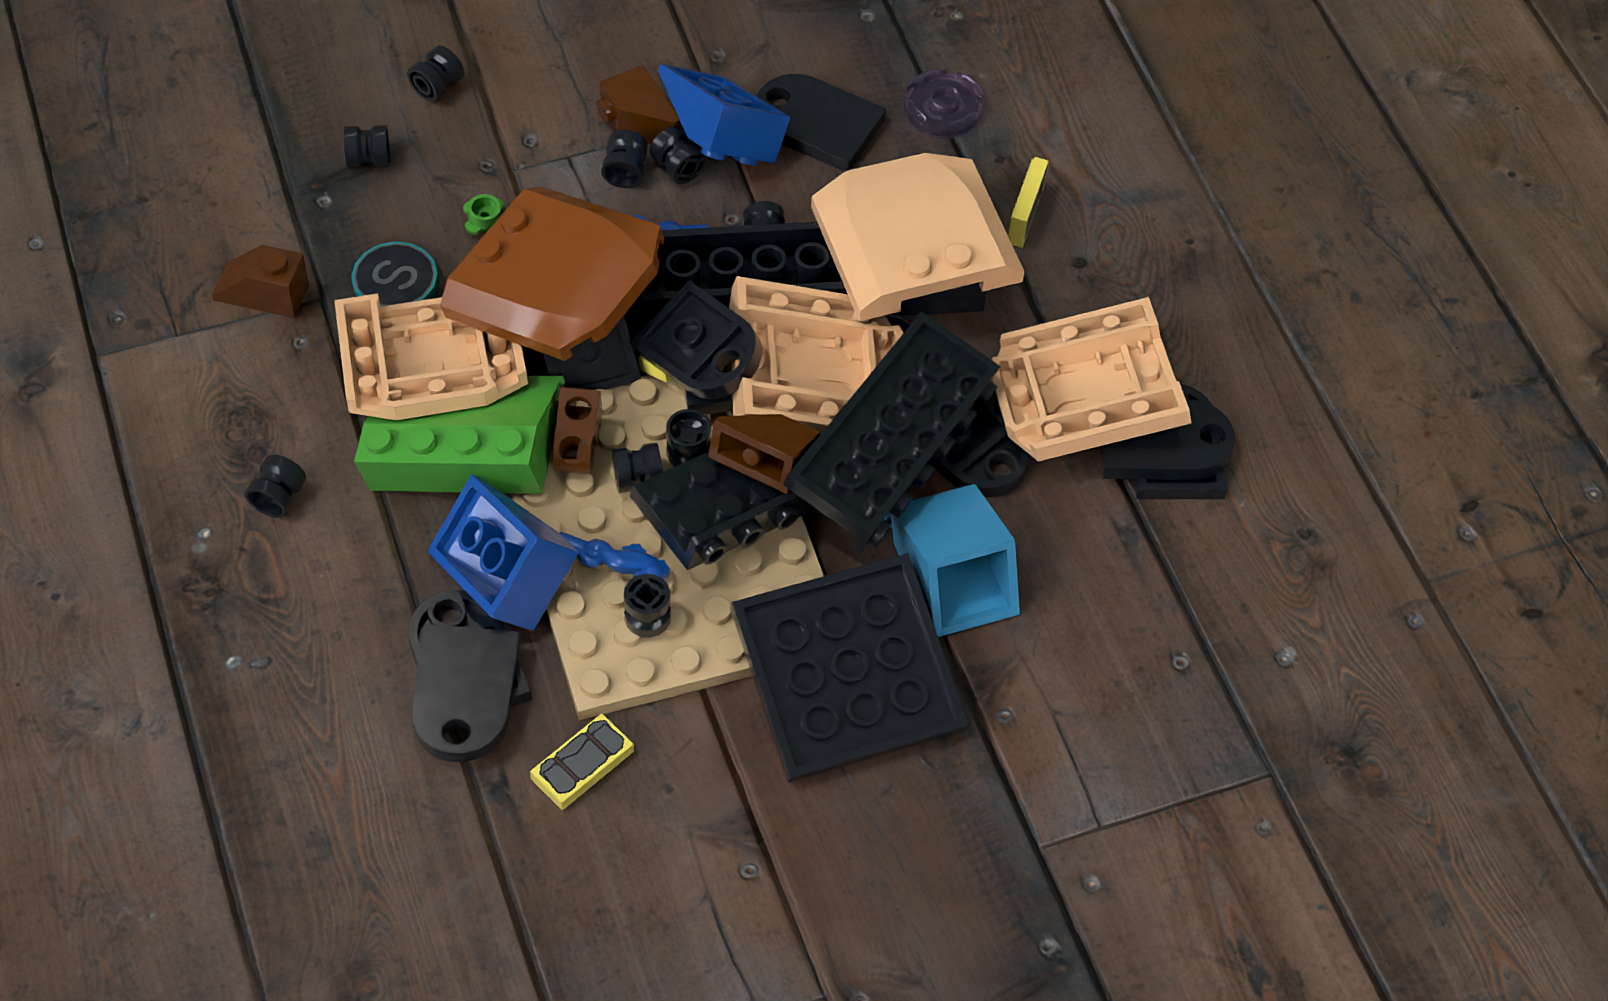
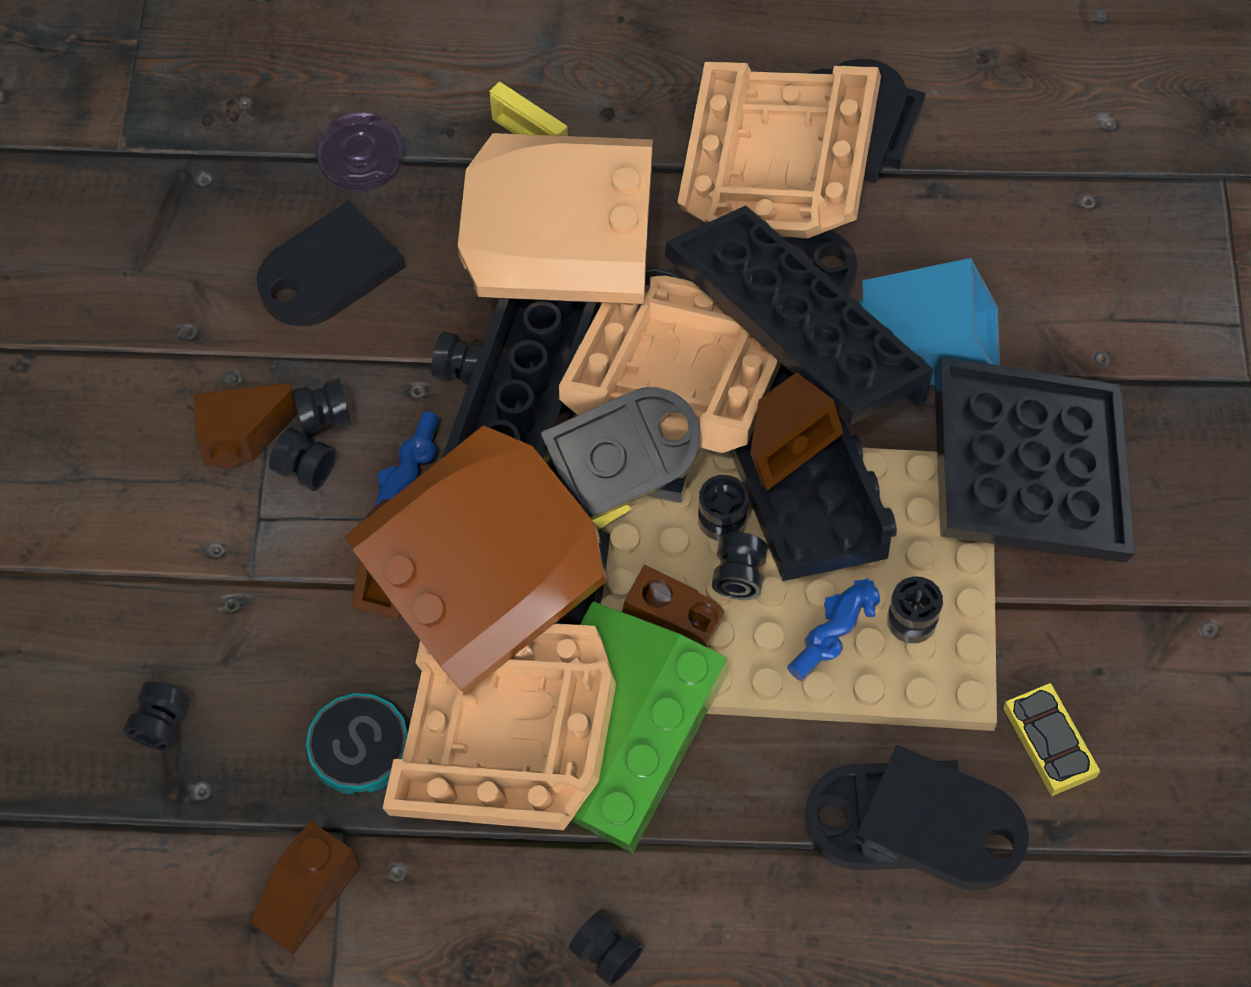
camera: 65 degrees left, 5 degrees up
black wheel [407,45,464,102] -> none
blue slope [427,474,579,631] -> none
bright green plate [463,194,505,235] -> none
blue slope [658,64,790,166] -> none

